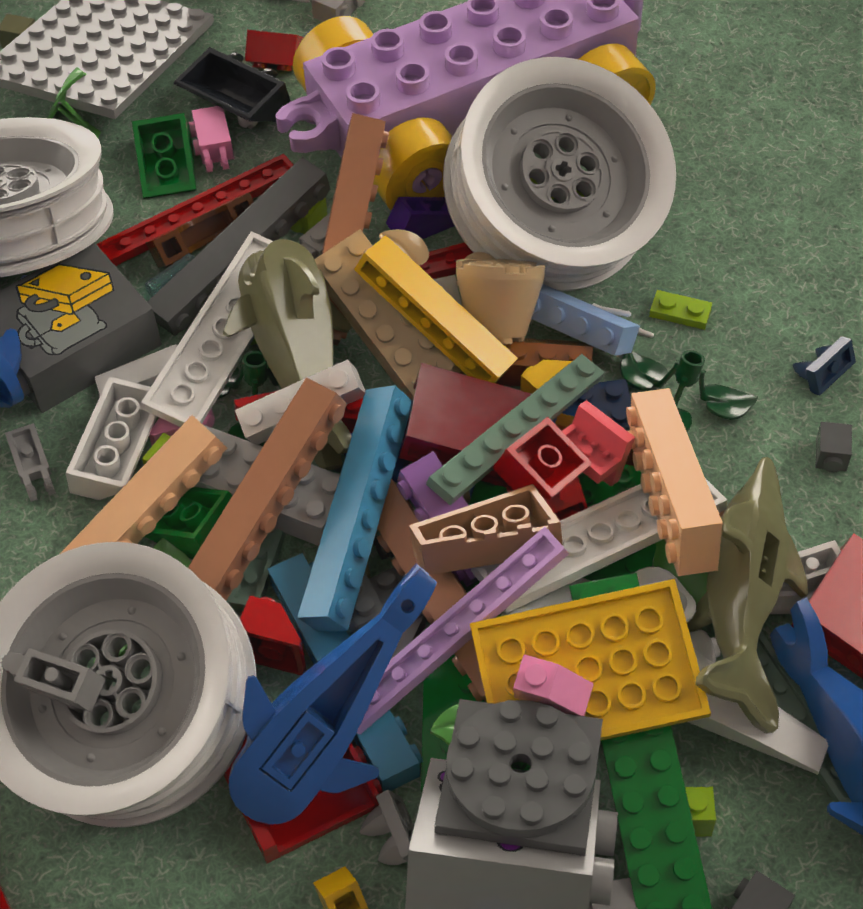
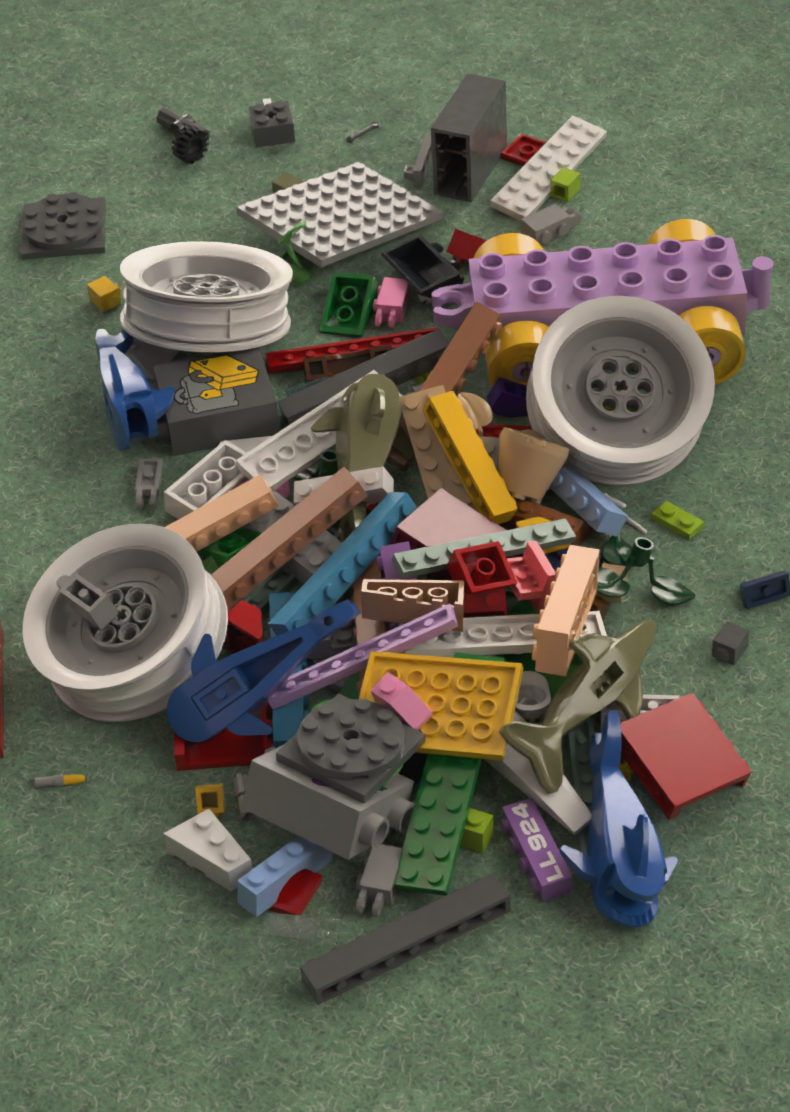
camera: 25 degrees right, 10 degrees down
none -> light grey axle [233,773,257,821]
none -> medium lavender brick [499,798,572,902]

